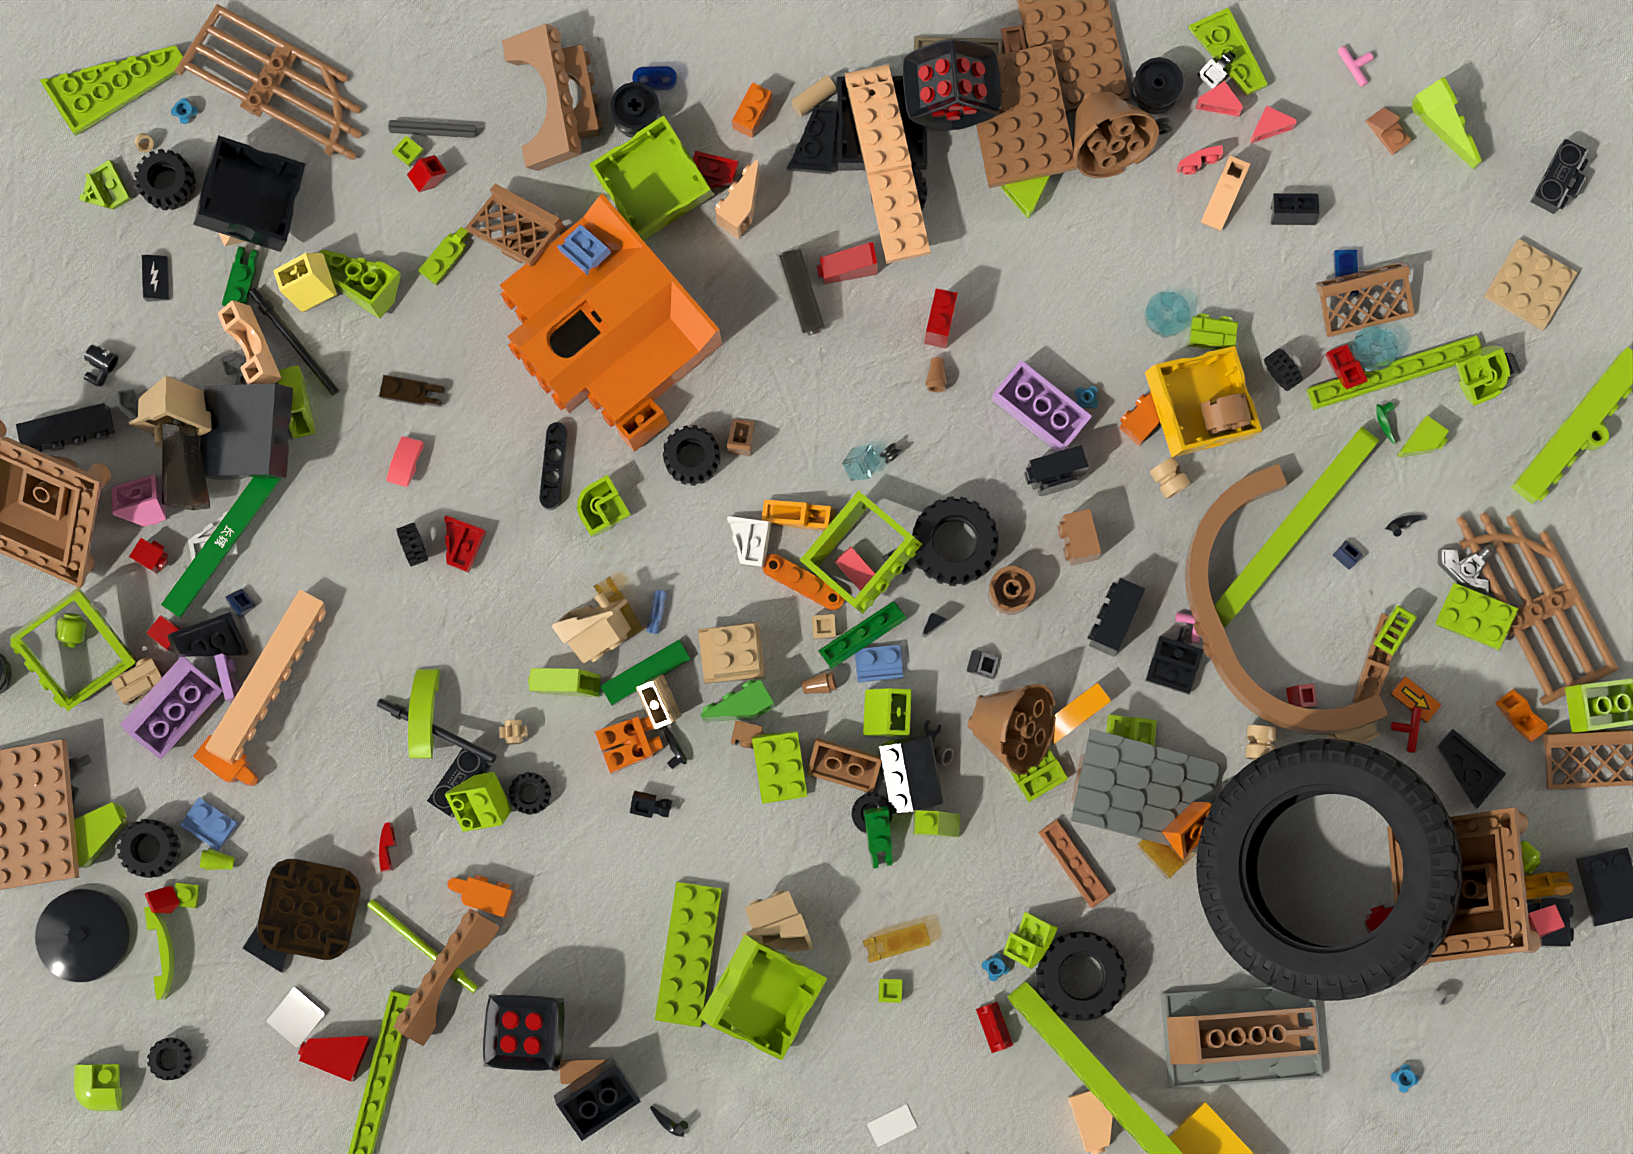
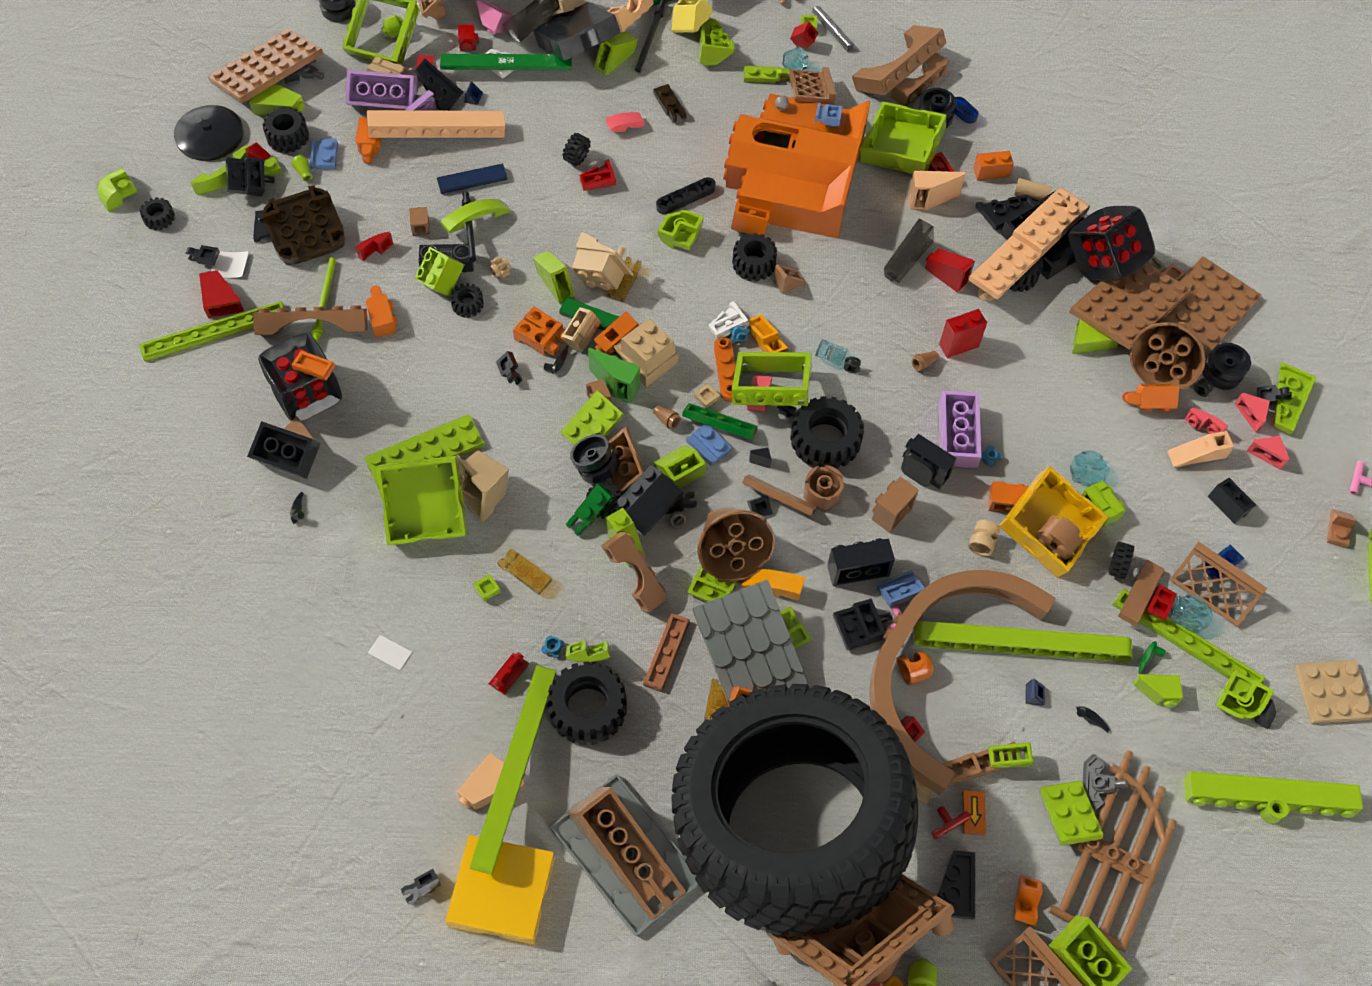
camera: 50 degrees right, 20 degrees down
medium blue axle [646,589,667,634] -> none
none -> black plate [185,245,220,266]
none -> black plate [226,157,275,196]
none -> orange tile [292,351,336,380]
none -> medium nougat brick [409,207,430,236]
none -> dark blue tile [437,163,507,194]
none -> black wheel [570,434,619,483]
none -> orange brick [594,311,639,356]
none -> medium nougat arch [601,532,668,613]
none -> dark azure plate [731,326,750,343]
none -> medium nougat tile [742,474,817,516]
none -> light grey hinge [774,96,789,111]
none -> clear light blue panel [782,46,808,70]
none -> medium blue plate [877,570,925,608]
none -> orange helmet [896,651,934,685]
none -> medium nougat tile [1118,560,1164,626]
none -> orange hinge [1121,384,1179,412]

